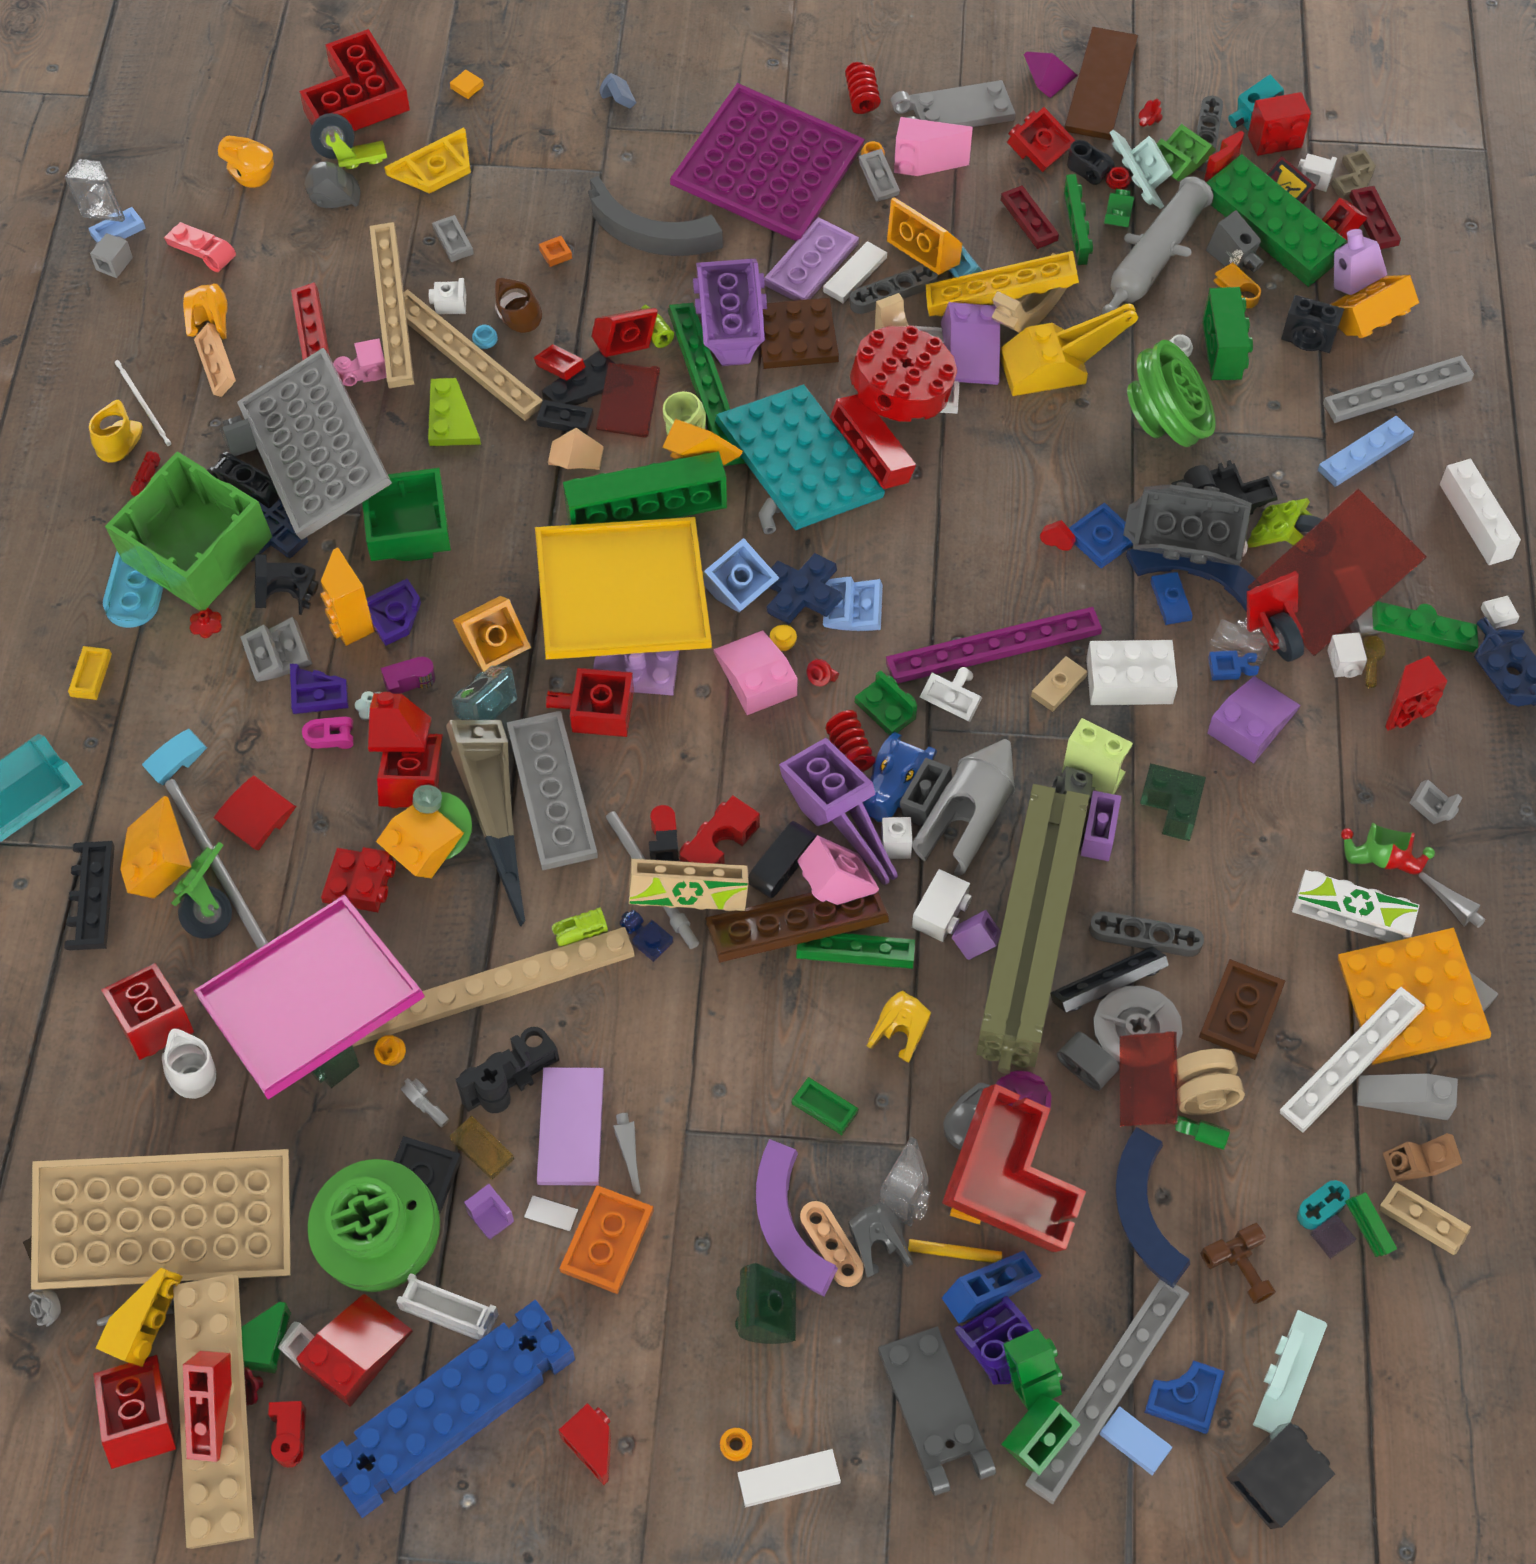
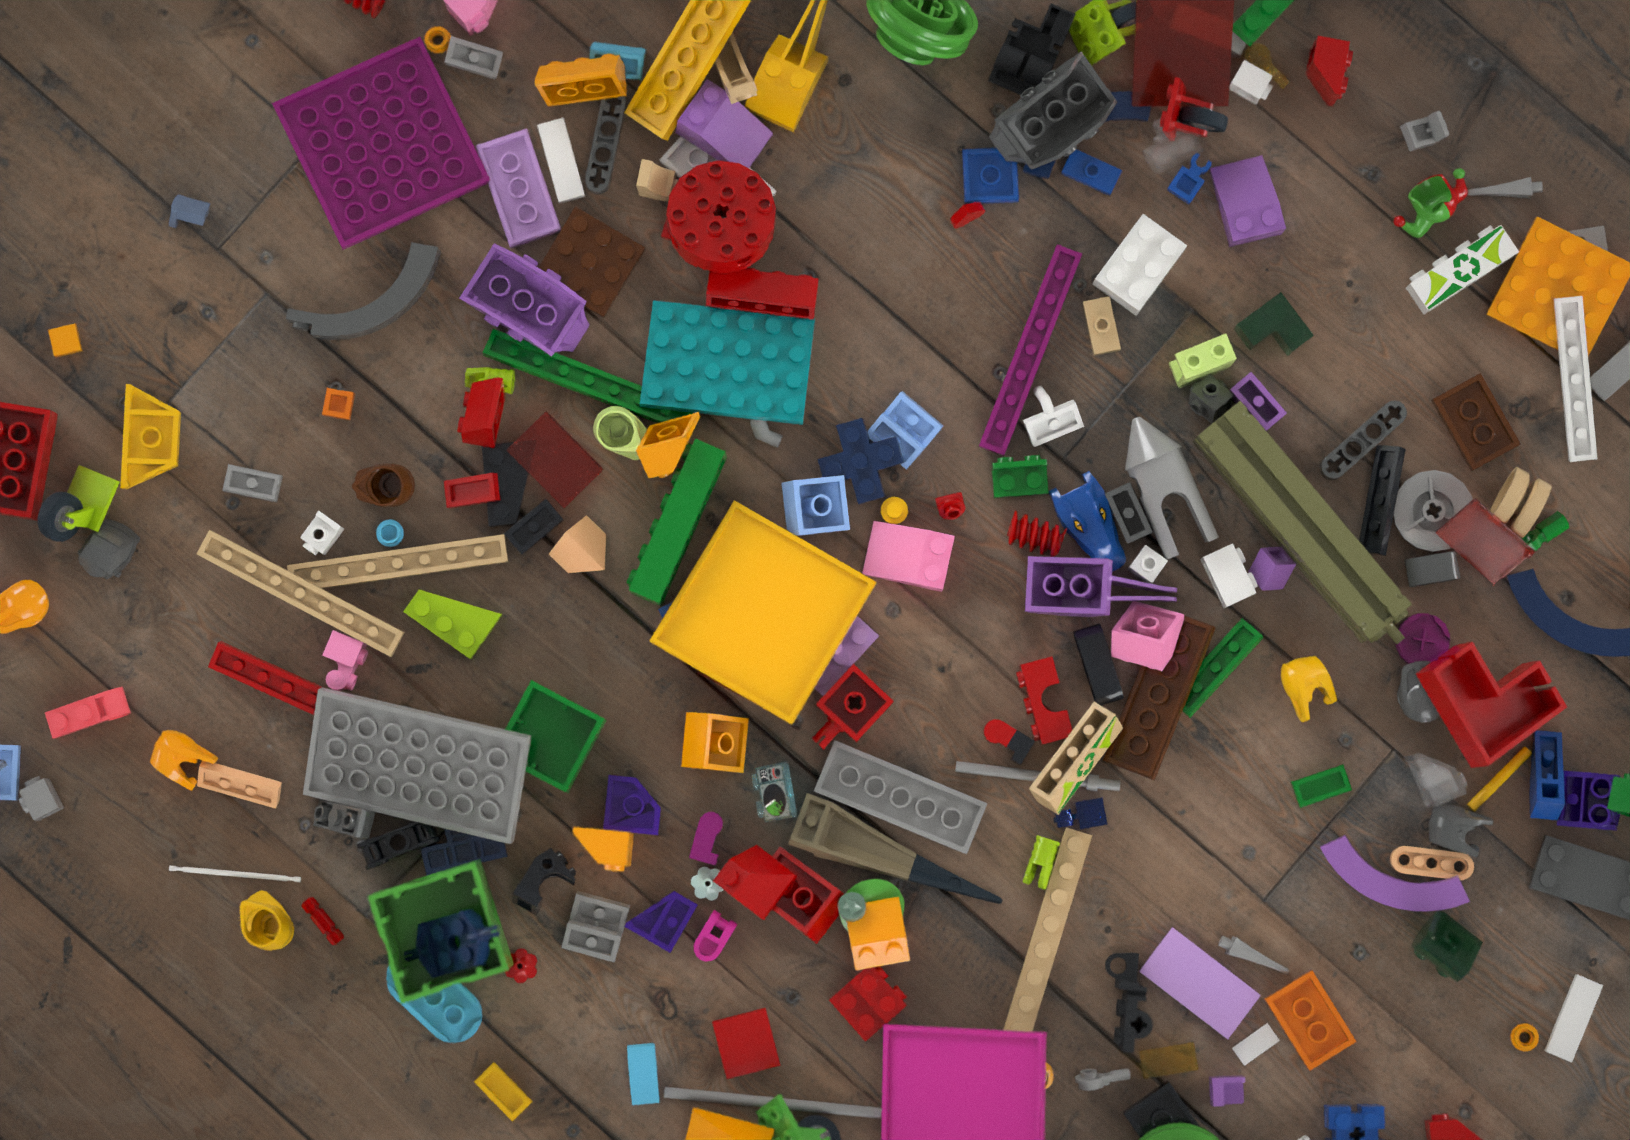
camera: 50 degrees left, 25 degrees up
none -> dark blue plate [404,909,500,978]

